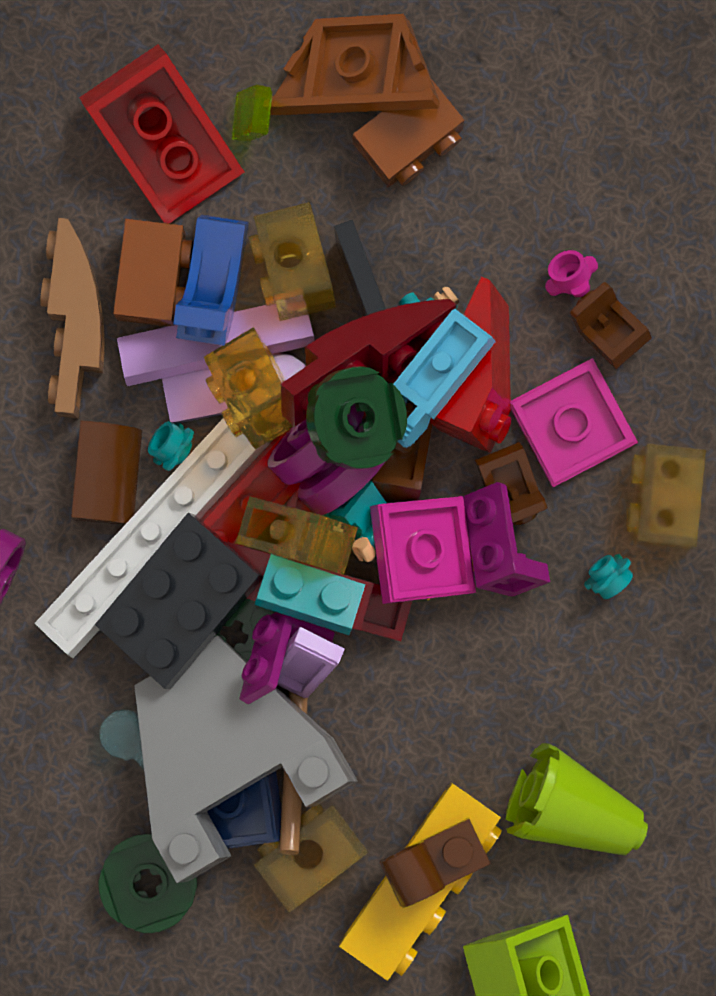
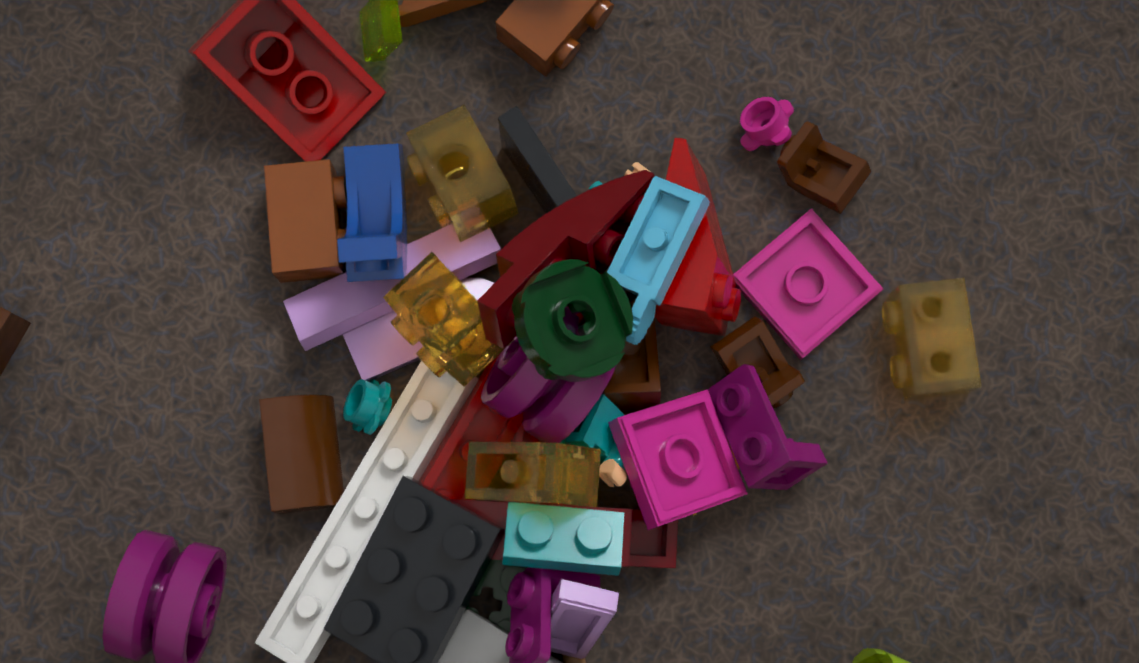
camera: 15 degrees left, 5 degrees down
medium nougat slope [40,218,105,419] -> none
teal plate [584,554,633,599] -> none

